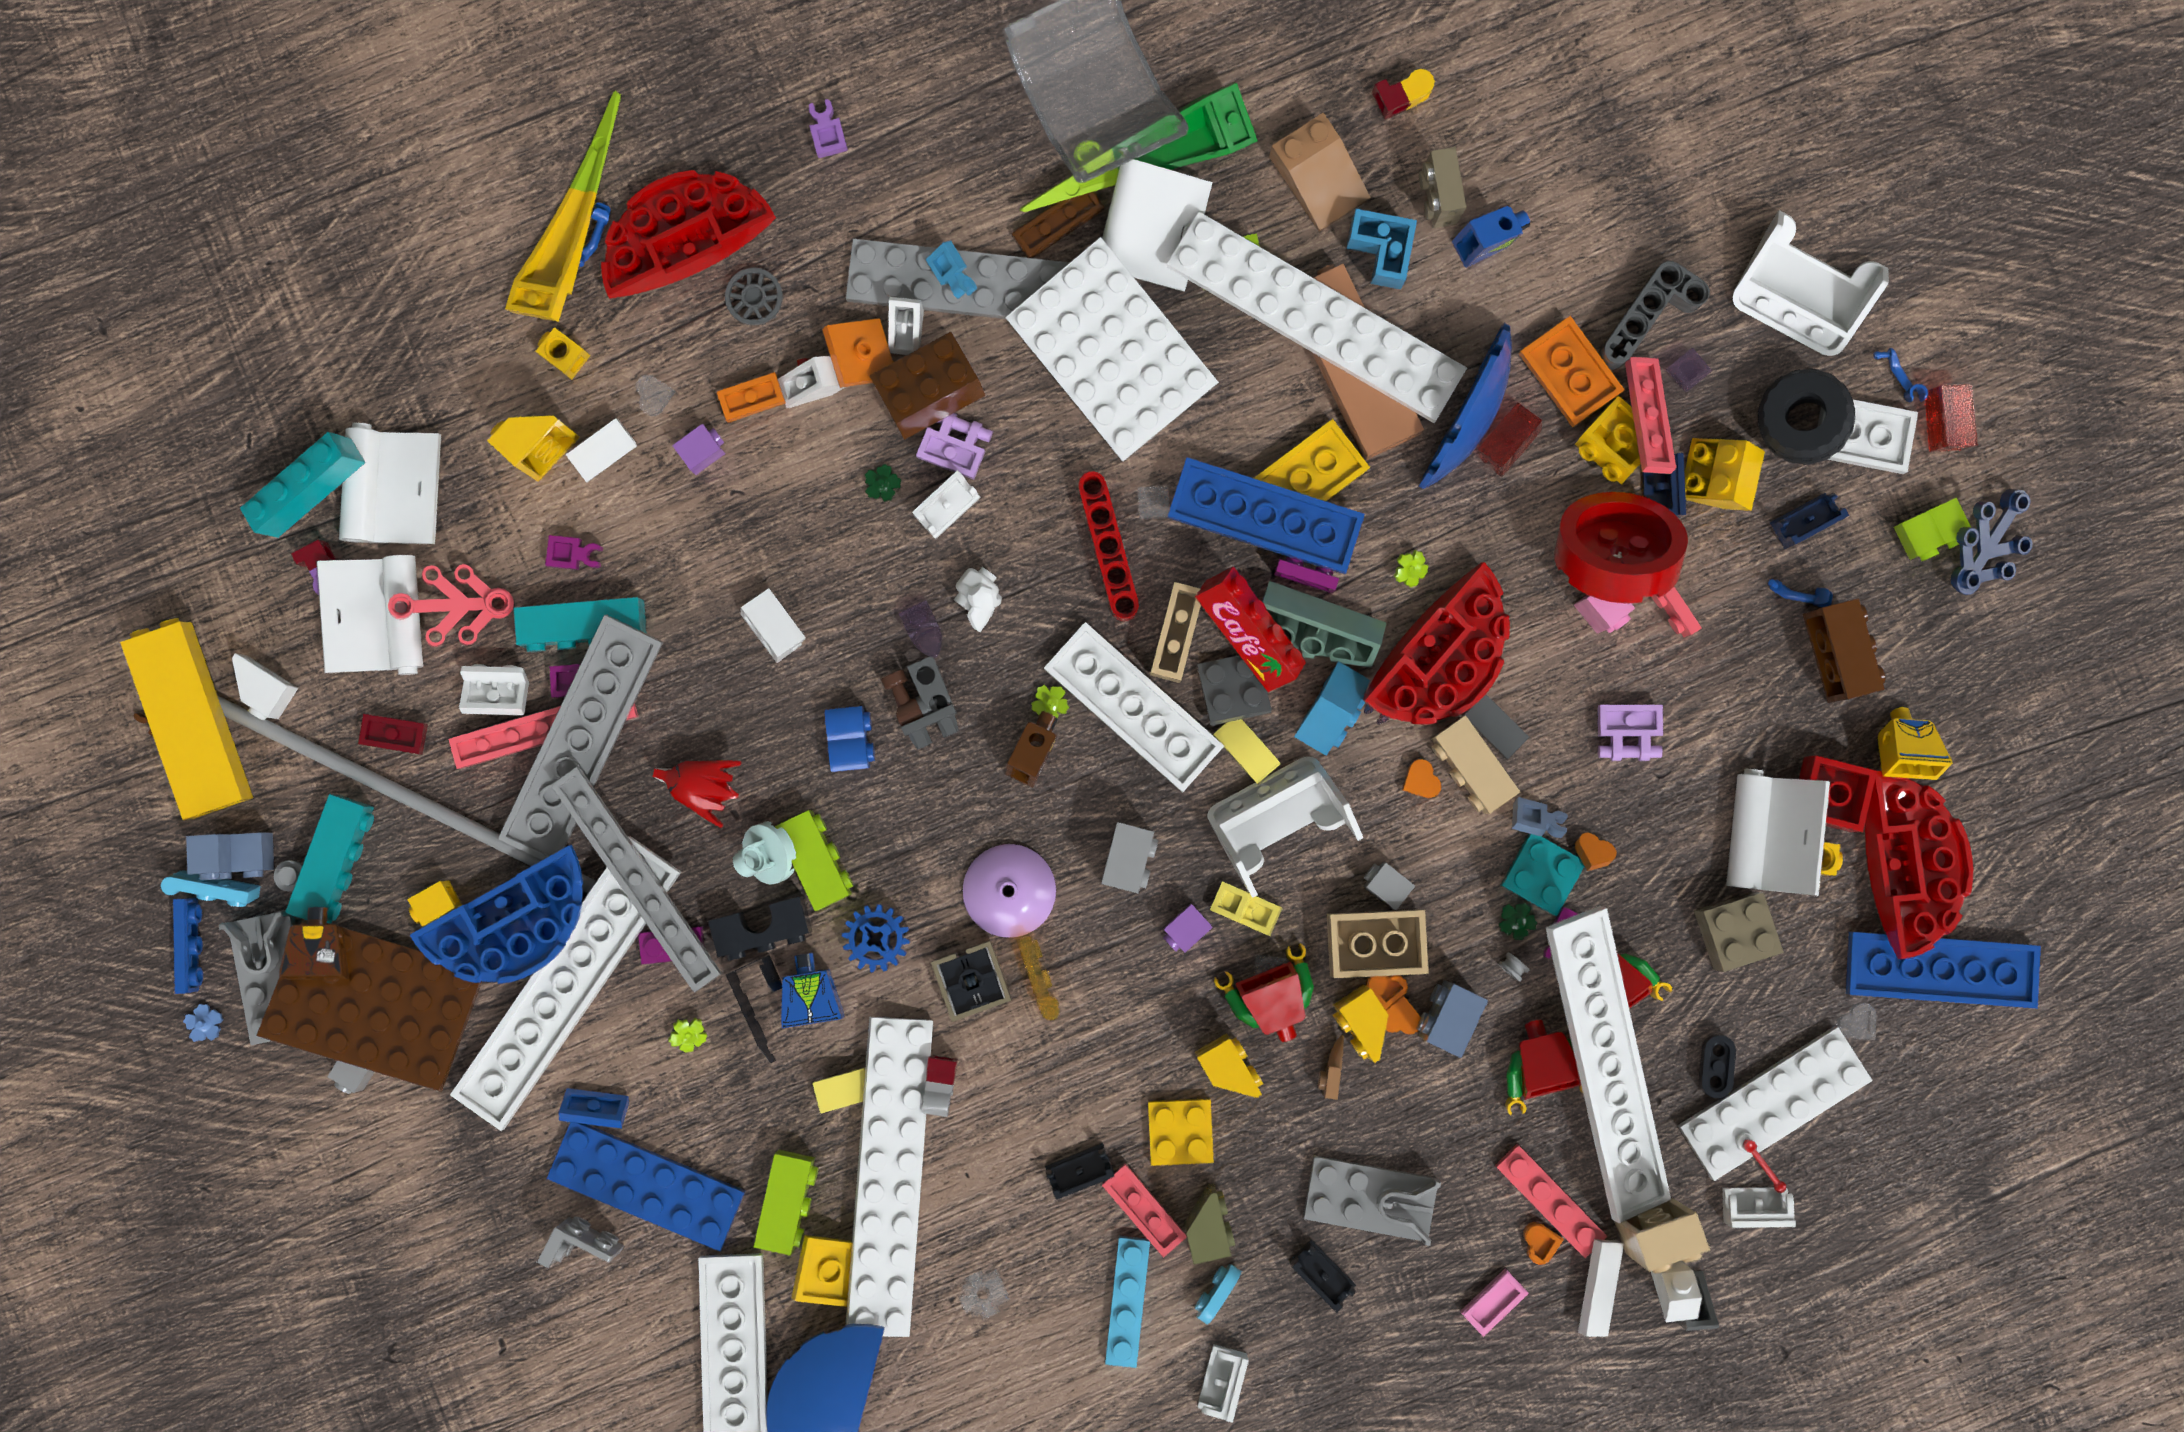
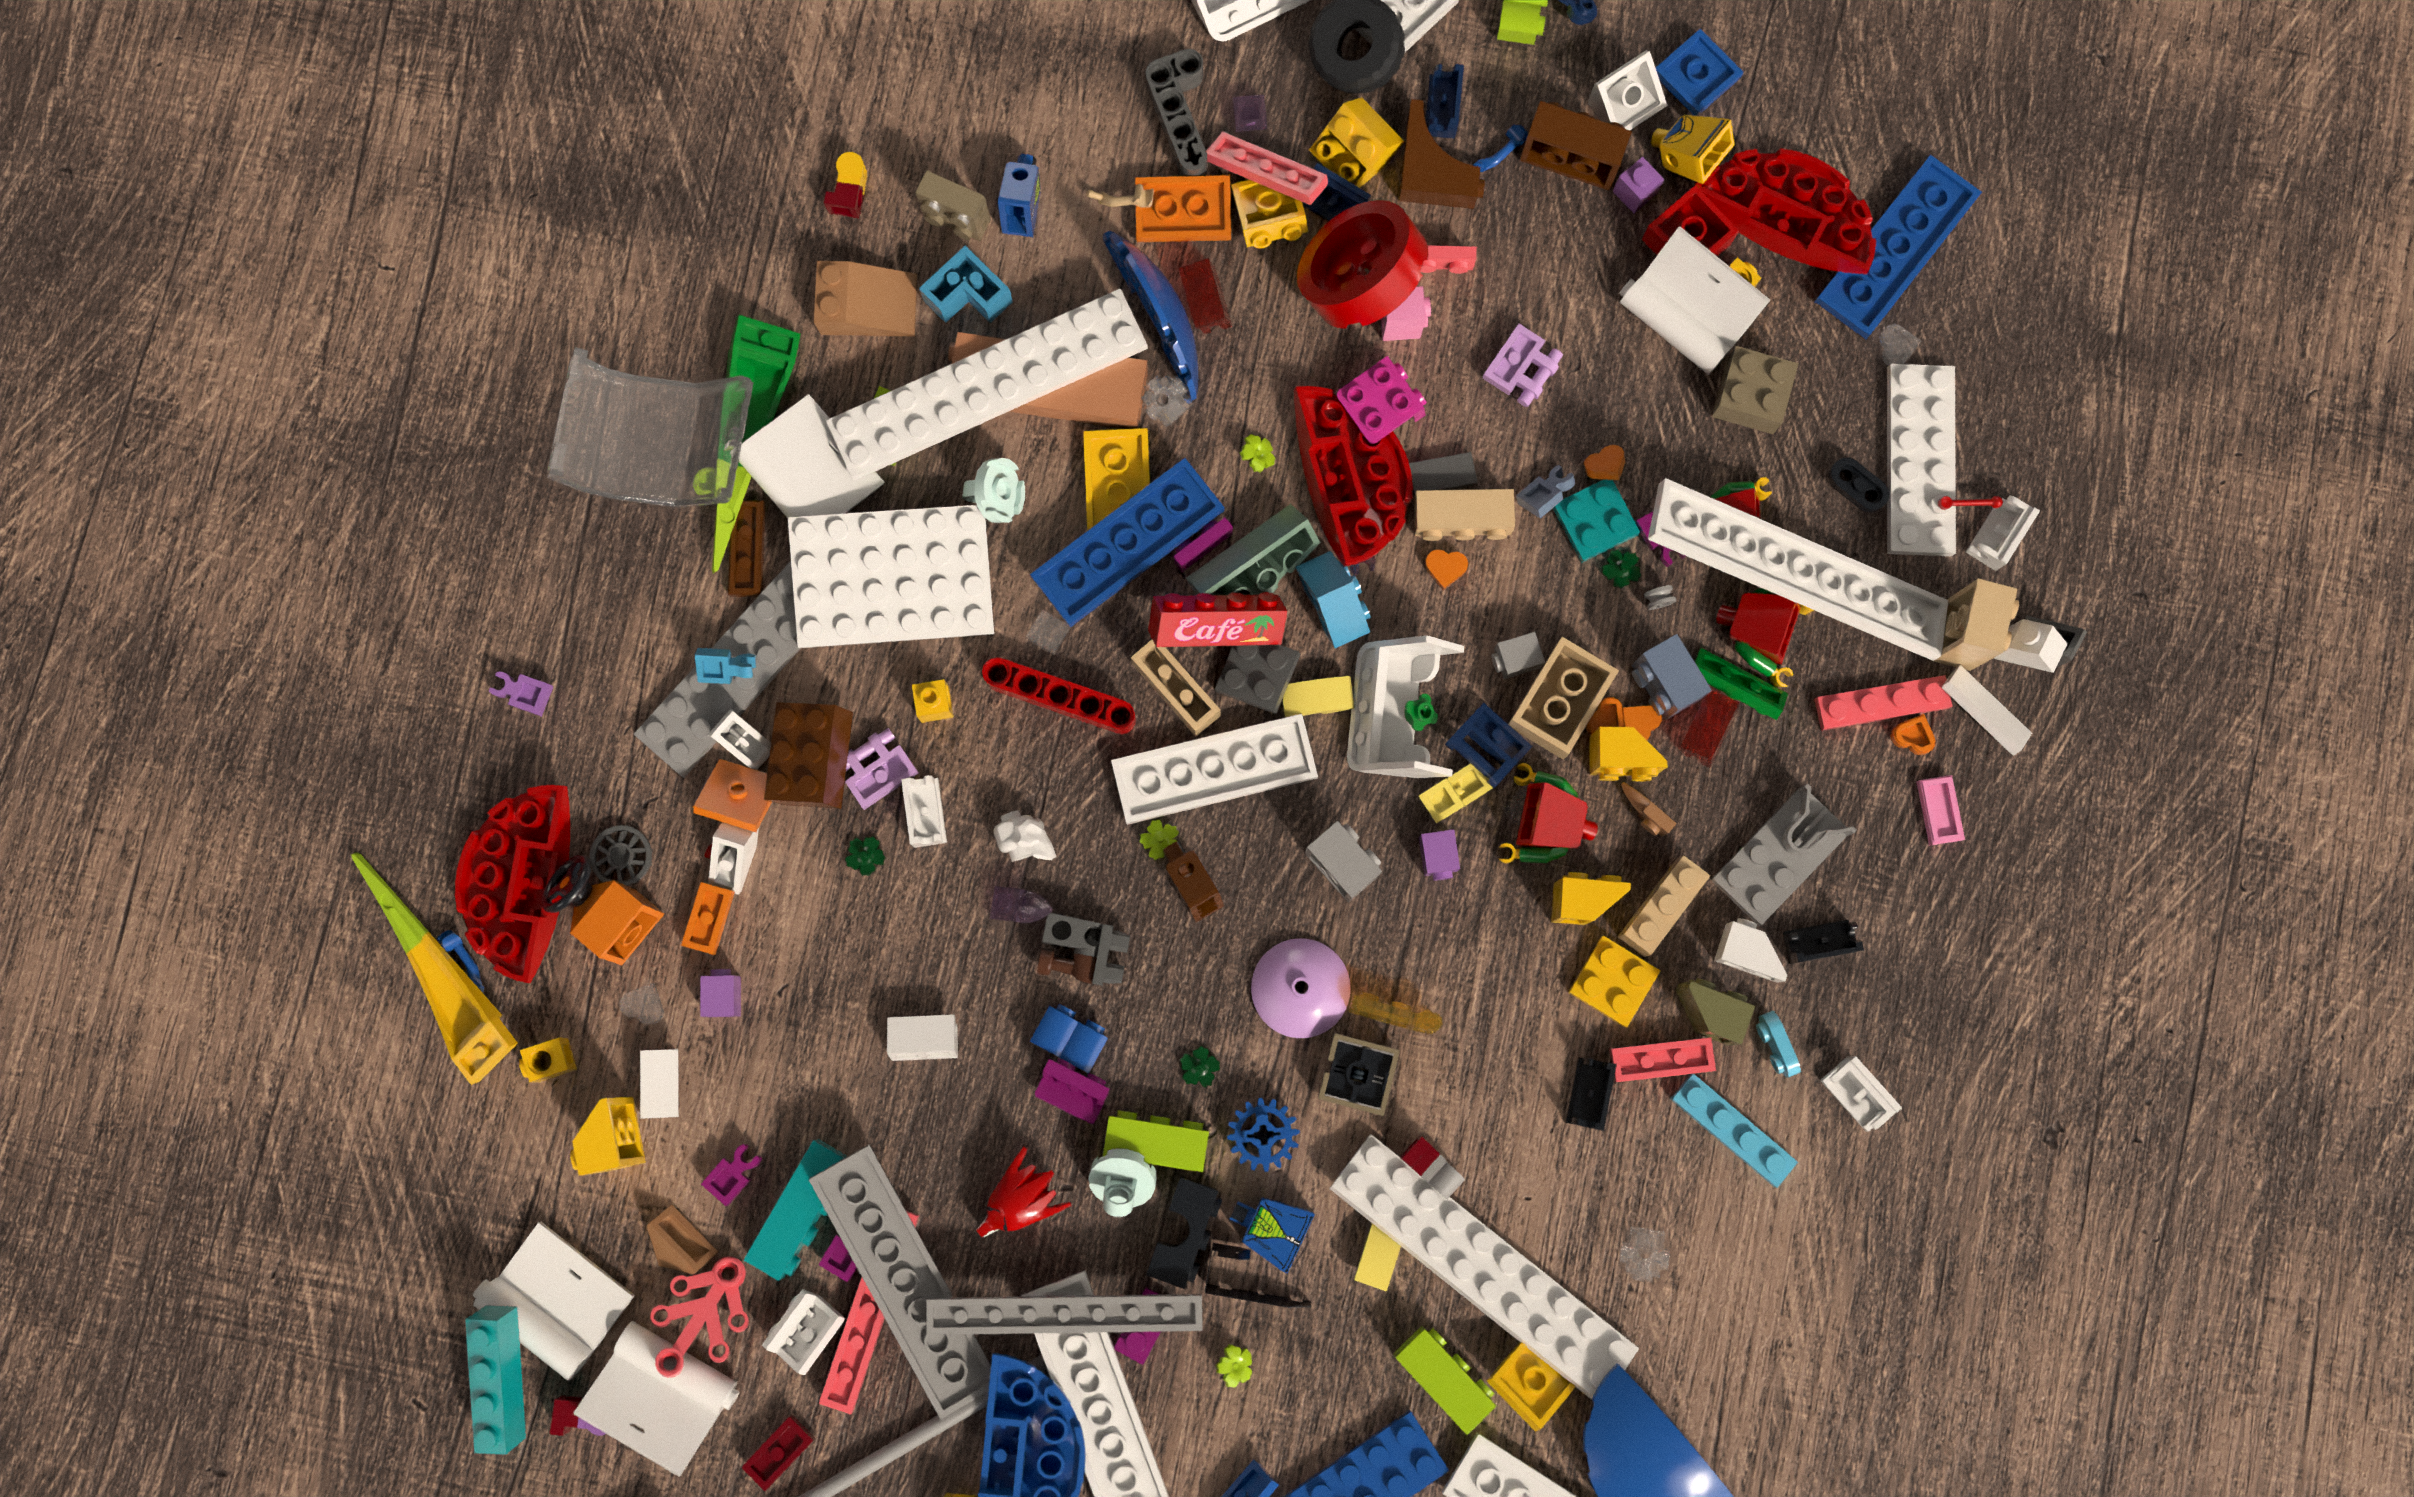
camera: 55 degrees left, 5 degrees down
none -> orange piece [541,855,664,965]
none -> medium nougat slope [647,1205,718,1274]
none -> yellow brick [912,679,954,723]
none -> light aqua tile [962,458,1025,523]
none -> magenta bracket [1035,1059,1109,1124]
none -> tan piece [1086,184,1154,208]
none -> clear brick [1141,375,1194,427]
none -> dark green plant [1180,1046,1220,1088]
none -> dark pink bracket [1337,356,1427,444]
none -> reddish brown arch [1399,99,1485,209]
none -> green plate [1404,694,1438,731]
none -> dark blue plate [1445,703,1532,789]
none -> white slope [1588,50,1667,130]
none -> medium lavender brick [1613,157,1664,214]
none -> tan brick [1618,855,1711,957]
none -> blue plate [1655,29,1744,116]
none -> clear red hinge [1680,690,1739,768]
none -> green plate [1694,648,1788,720]
none -> white slope [1714,918,1787,983]

